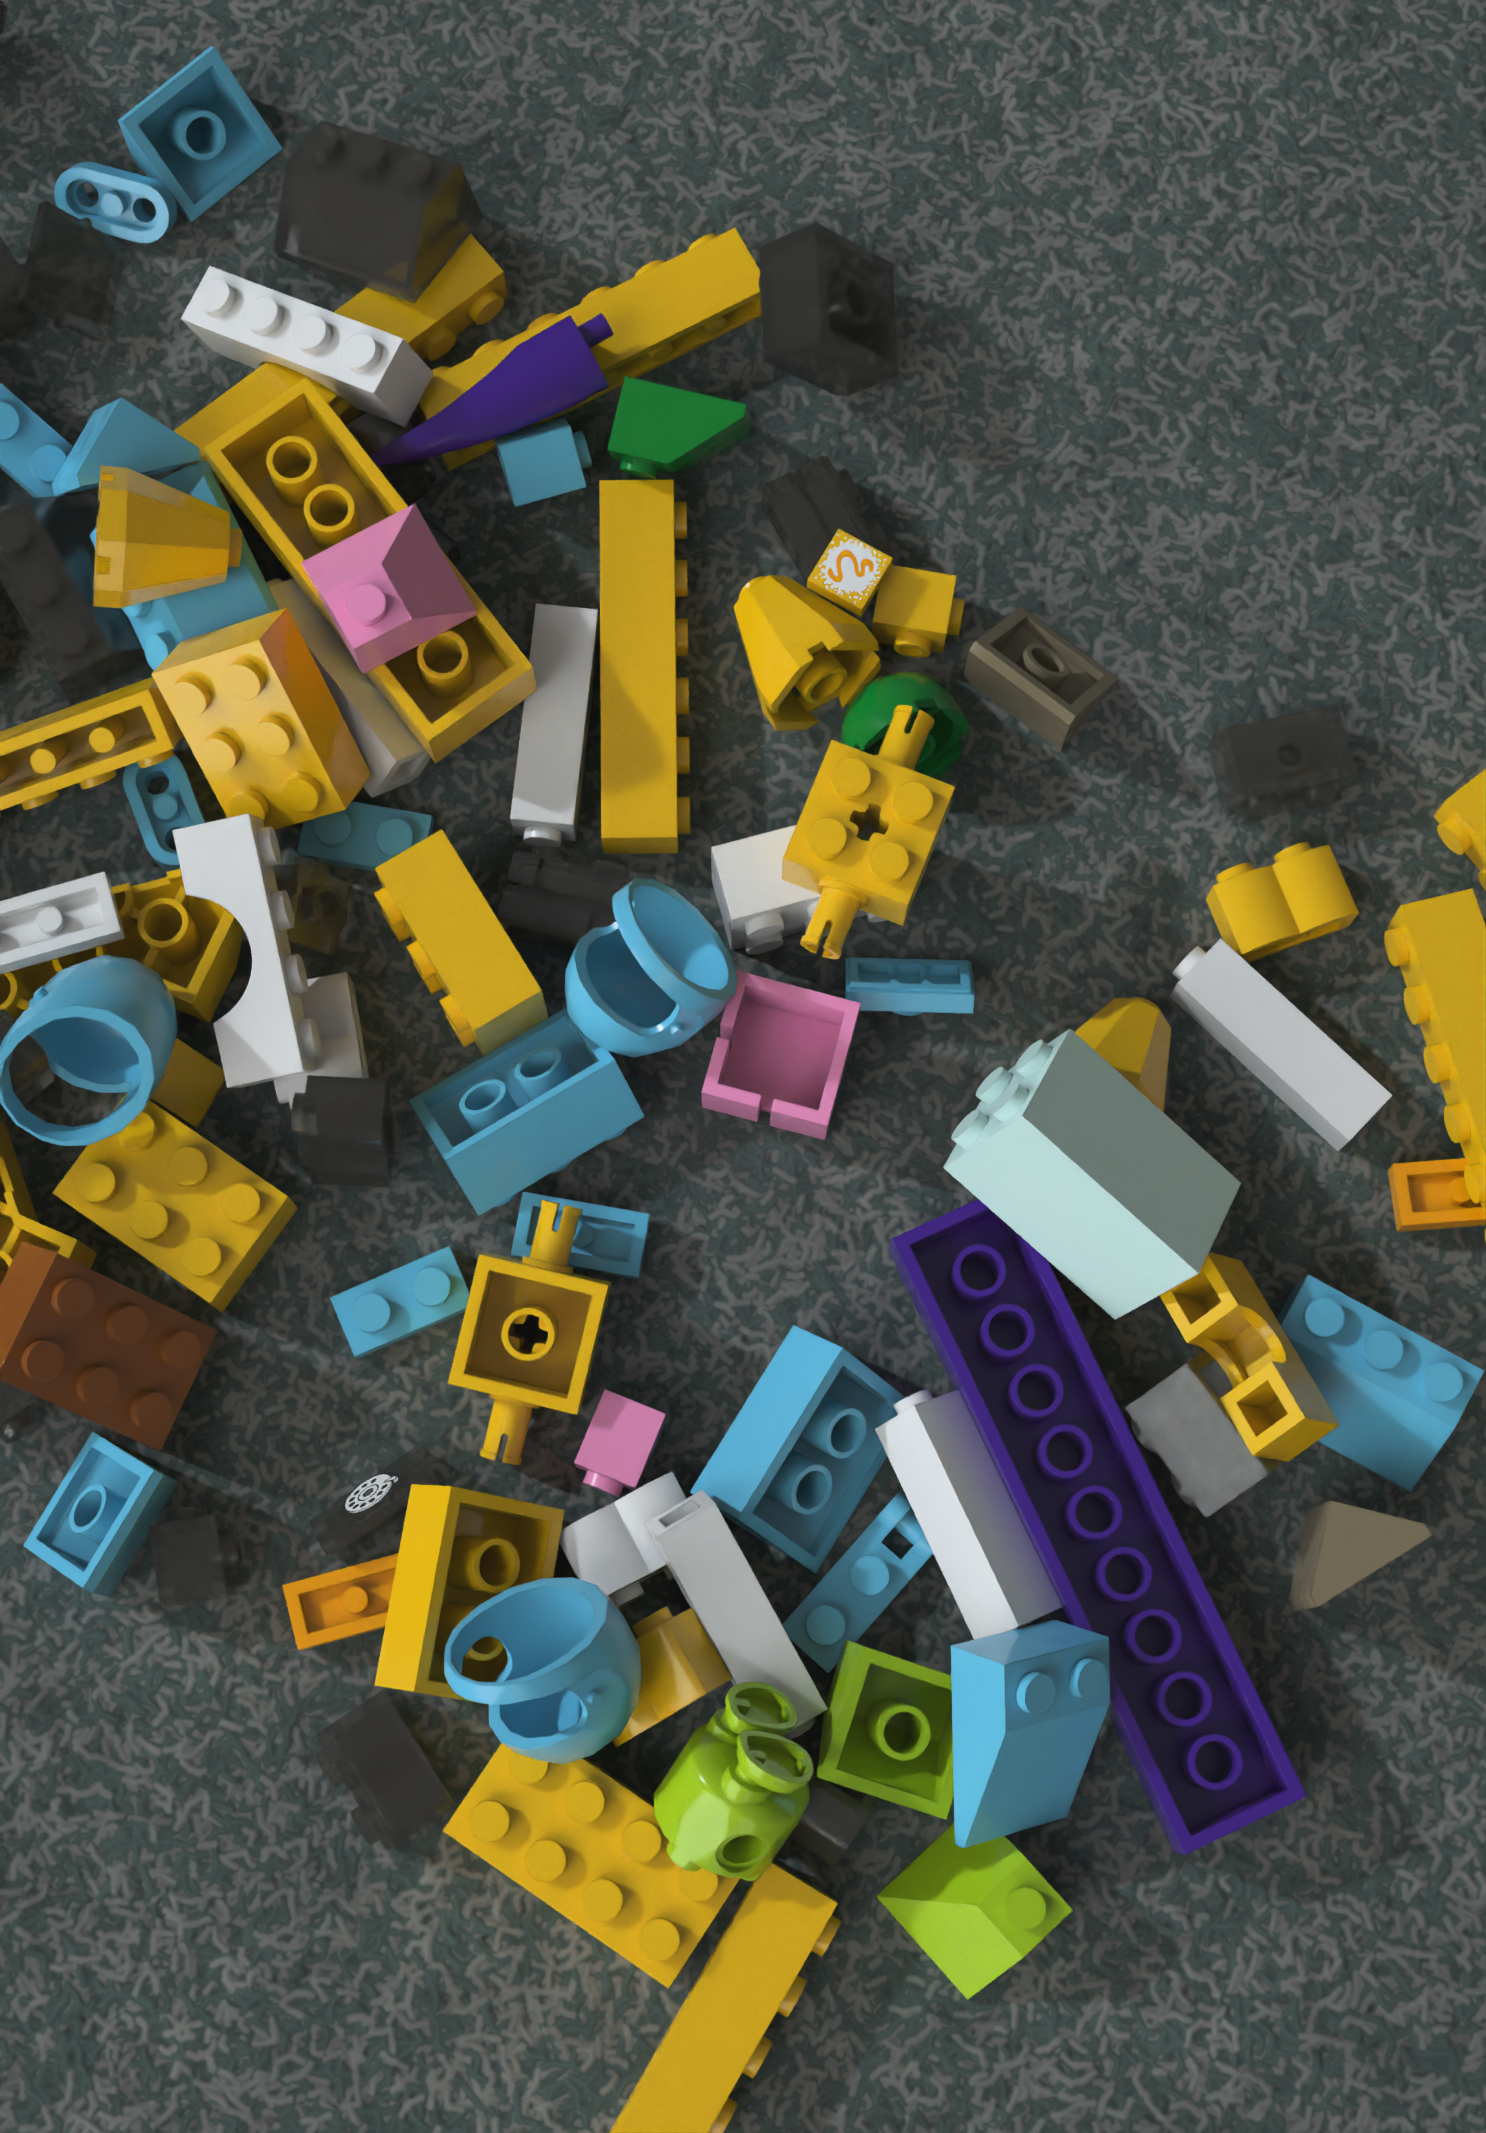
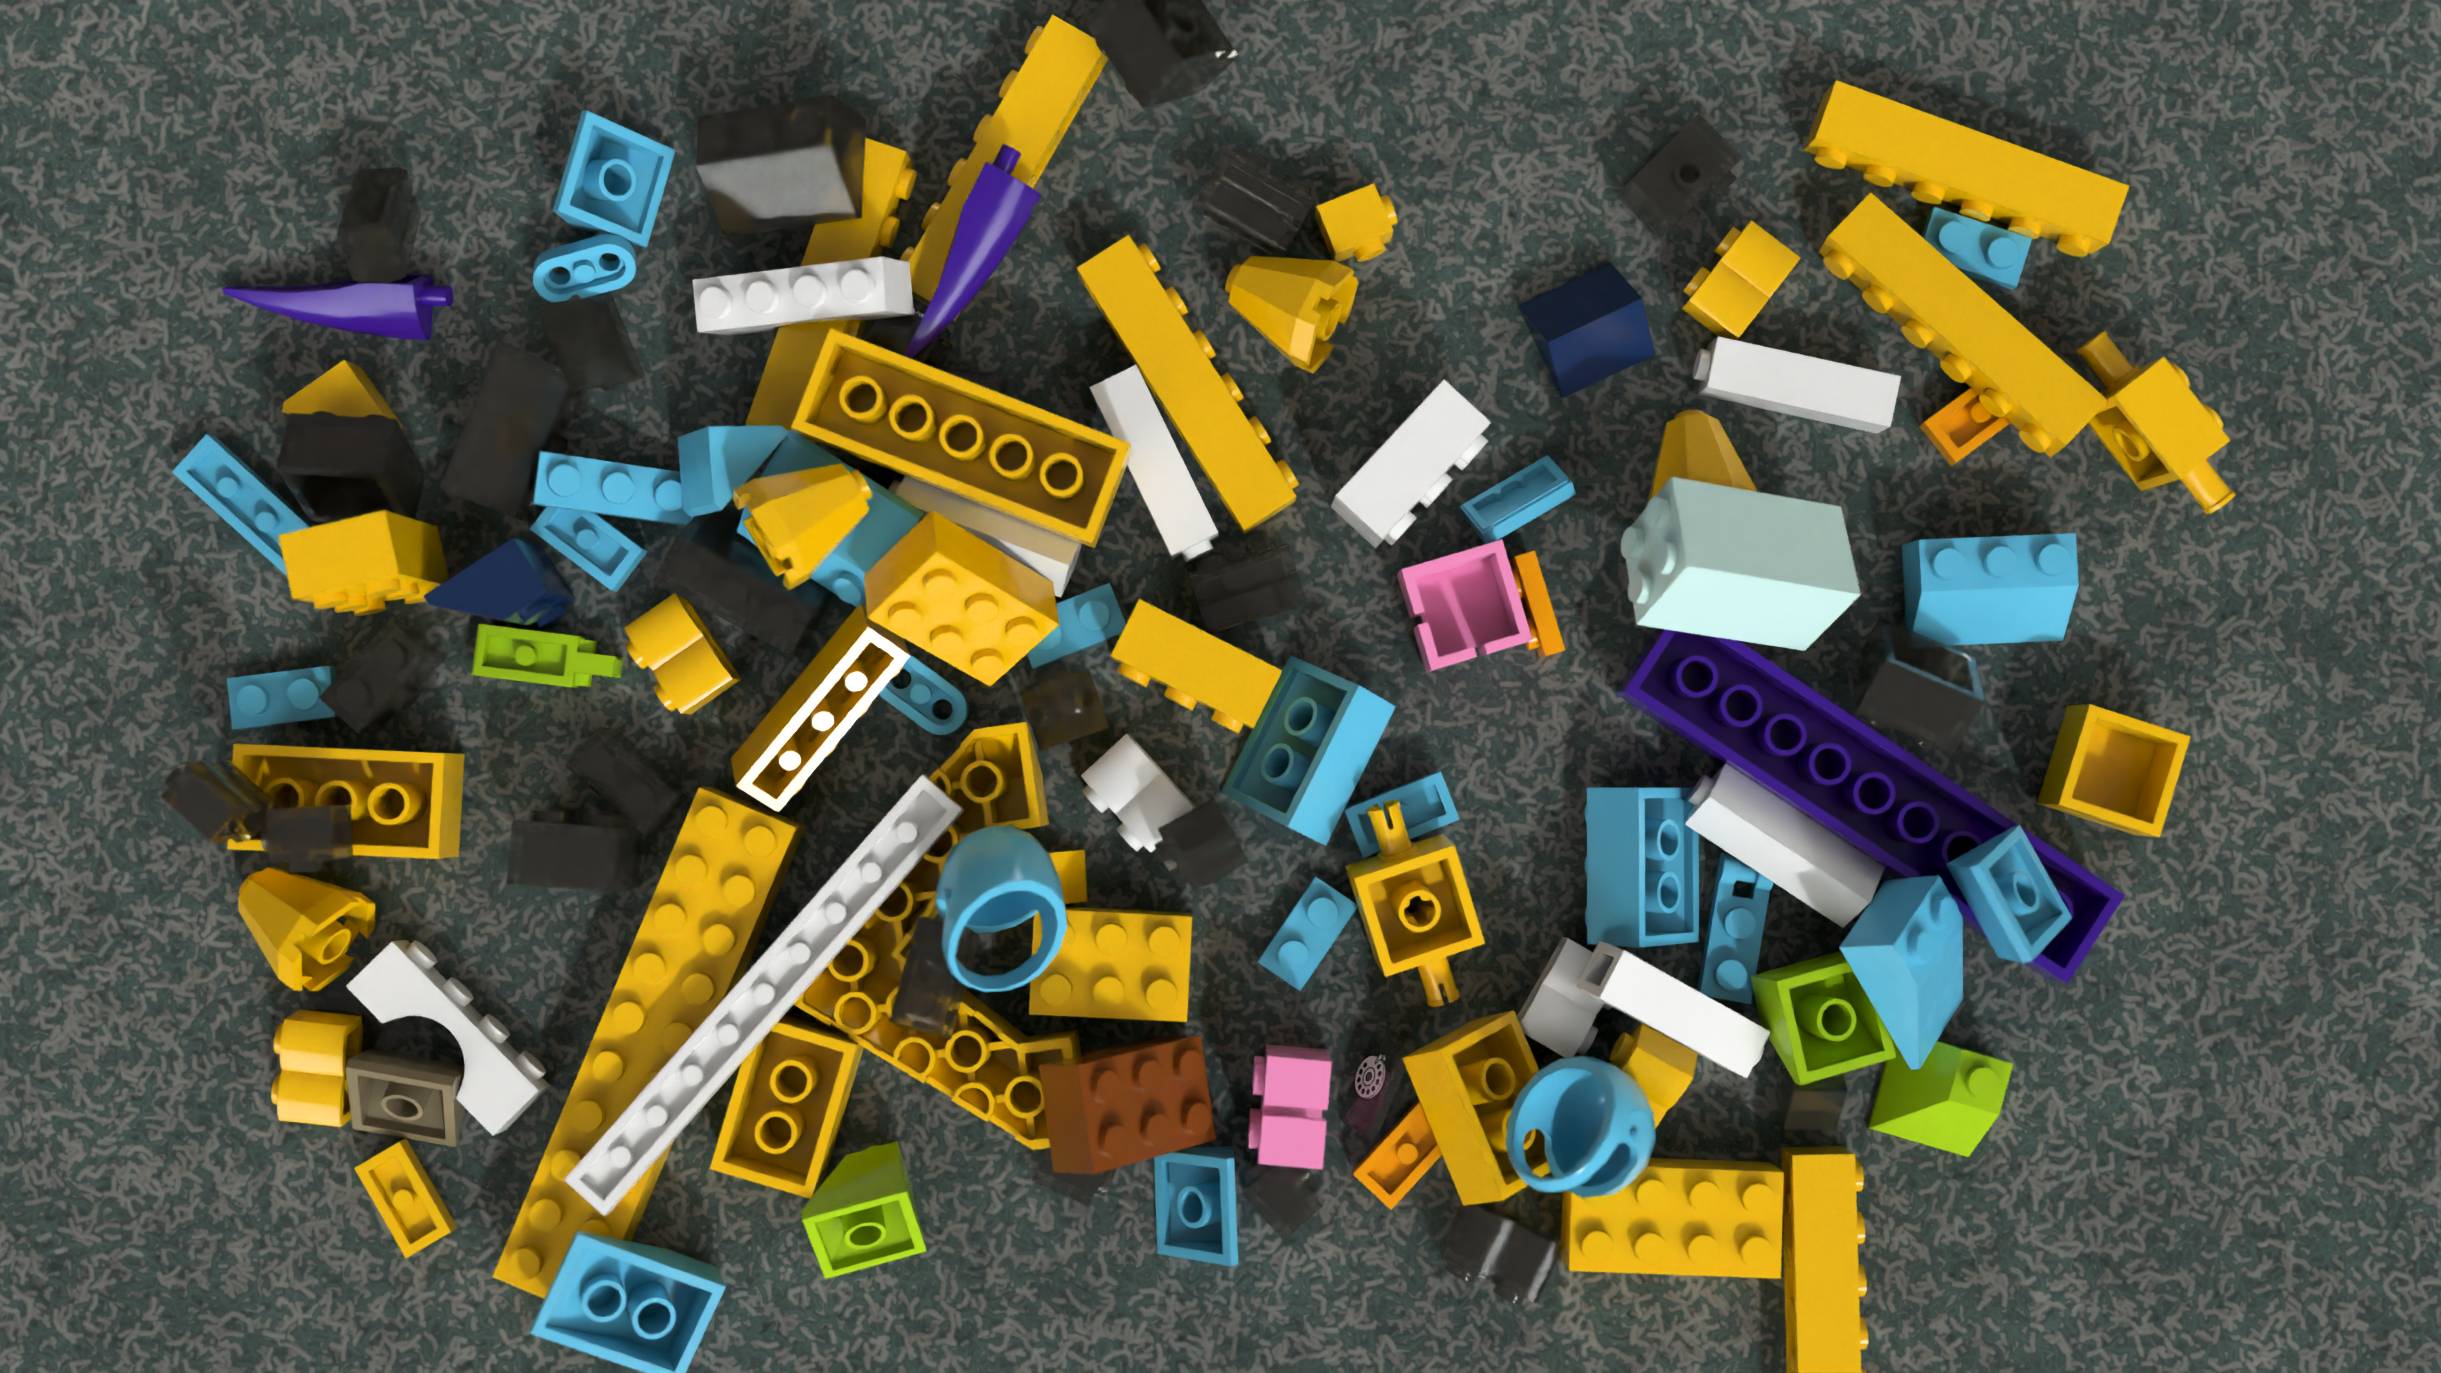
camera: 30 degrees left, 10 degrees up
white arch [172,813,321,1088] -> none
bright pink slope [301,504,477,674] -> none
medium azure brick [494,417,592,507] -> none
medium azure piece [564,879,738,1058] -> none
bright pink brick [574,1389,667,1498] -> none
green slope [607,376,753,479] -> none
lime piece [653,1682,814,1881] -> none
yellow brick [782,705,955,959] -> none
tile [807,529,893,617] -> none
green cylinder [841,672,970,778] -> none
dark tan slope [963,606,1119,752] -> none
yellow arch [1159,1252,1340,1462] -> none
dark tan slope [1288,1501,1432,1611] -> none
none -> bright pink piece [1248,1044,1332,1169]
none -> light orange plate [1509,550,1565,658]
none -> dark blue slope [1518,263,1655,398]
none -> medium azure slope [1946,825,2072,963]
none -> yellow piece [2037,704,2191,837]

